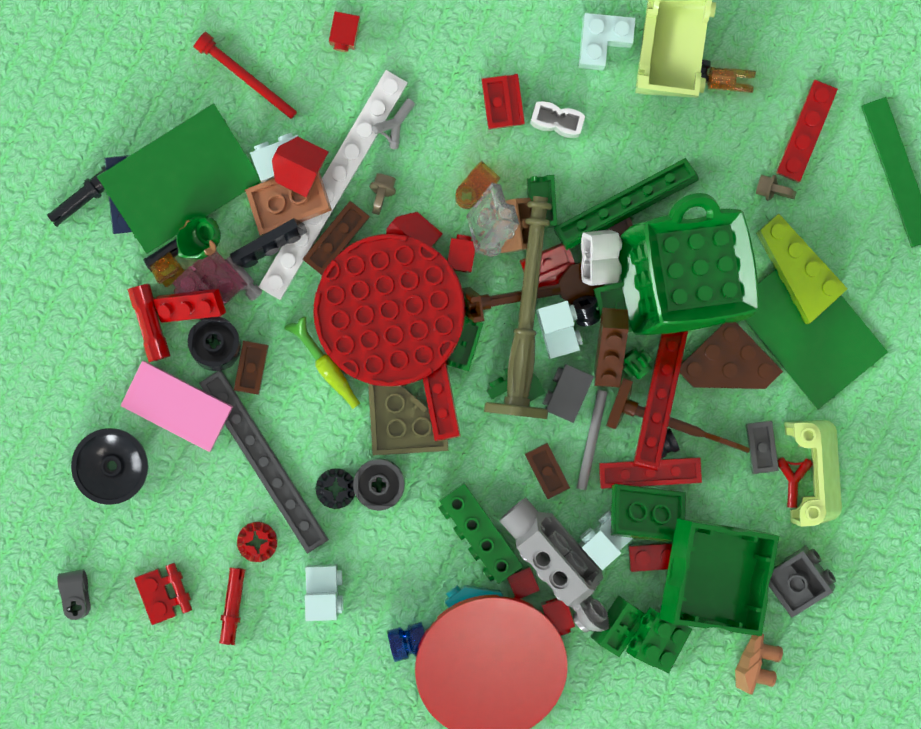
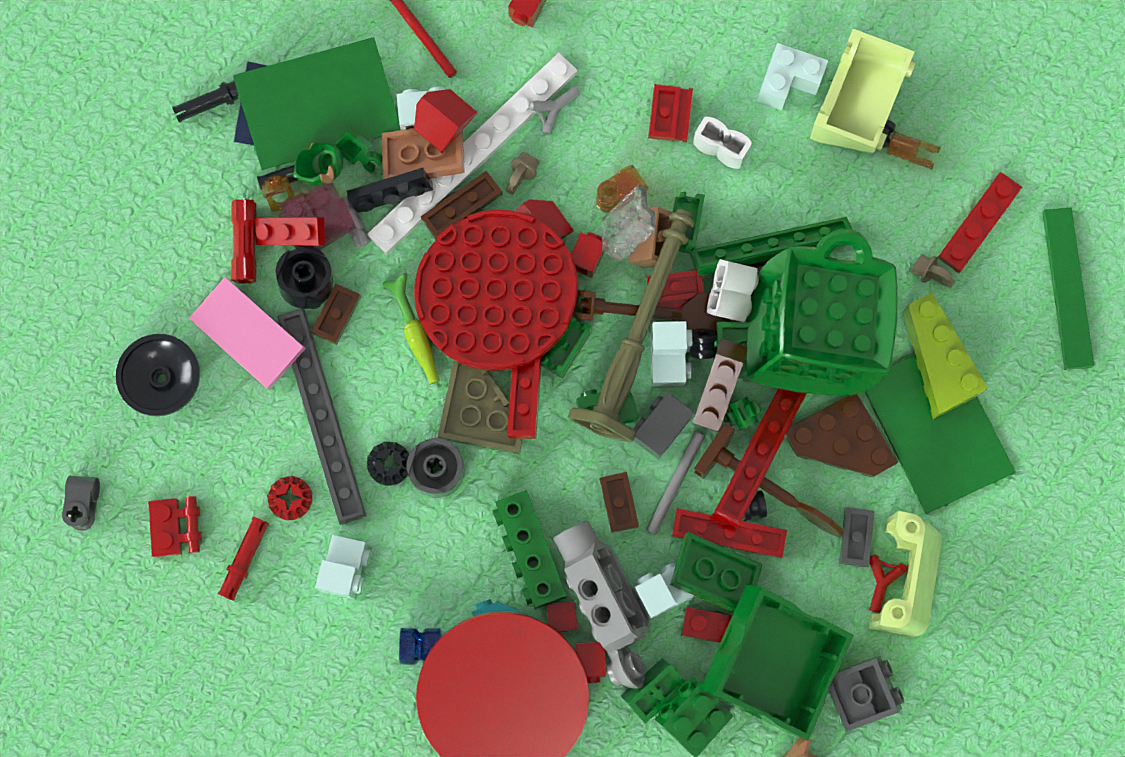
camera: 10 degrees right, 10 degrees down
none -> green plate [334,127,383,174]

